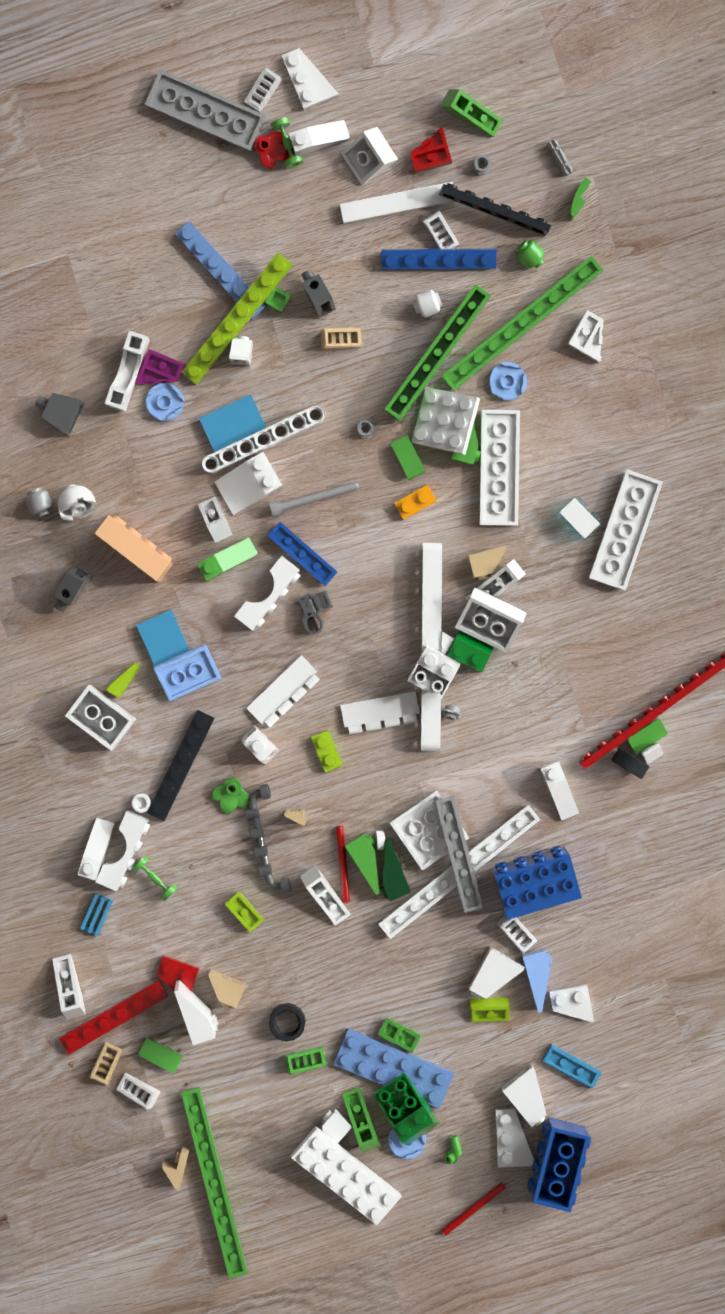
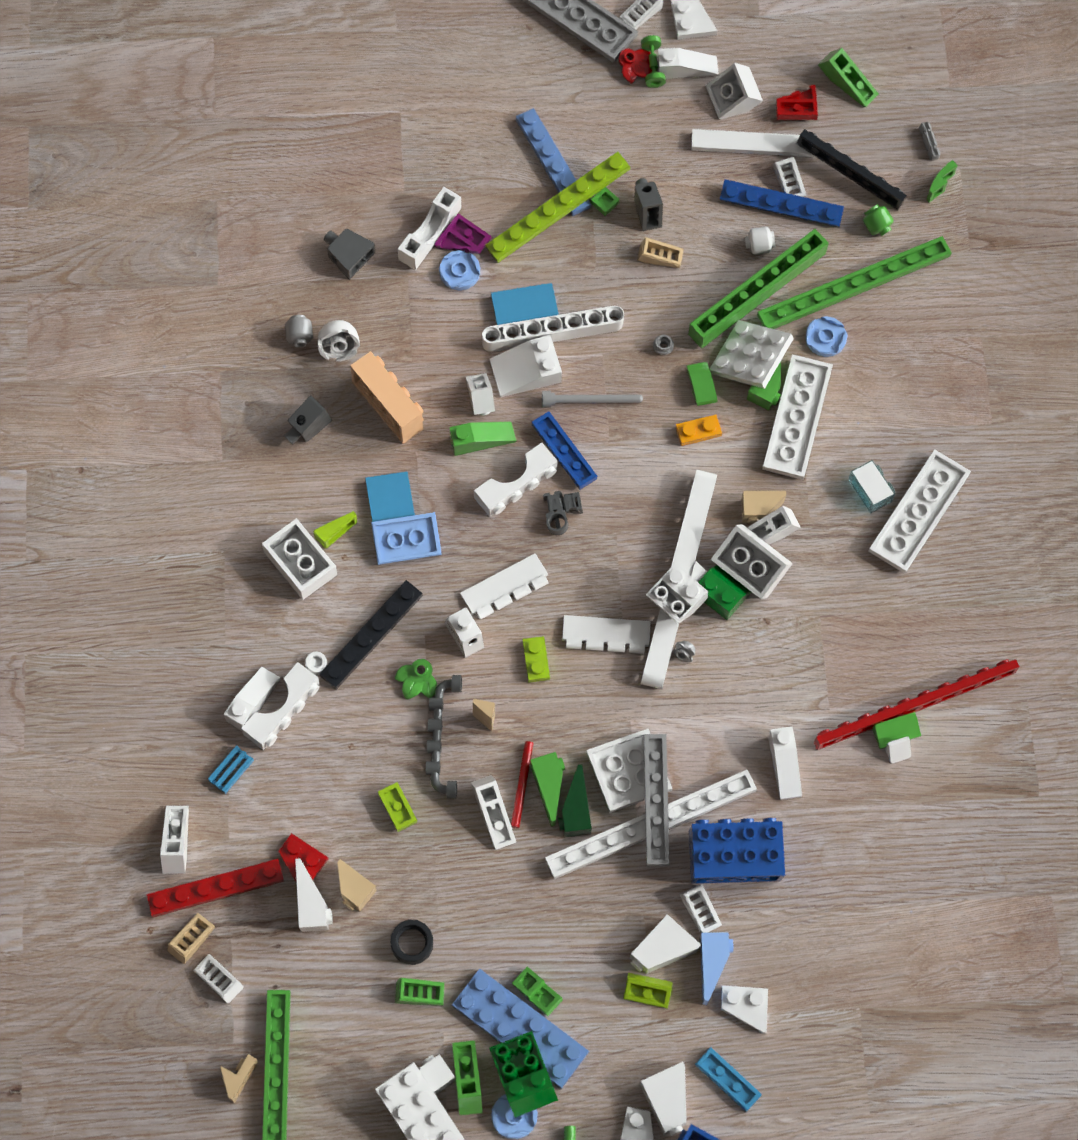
camera: 10 degrees right, 20 degrees down
bright green wheel [132,856,178,901] -> none
bright green slope [138,1037,183,1073] -> none
white slope [229,336,253,366] -> none
white tile [375,831,385,850] -> none
light grey plate [472,155,491,175] -> none
white wing [567,310,603,362] -> none
black tyre [611,748,650,779] -> none

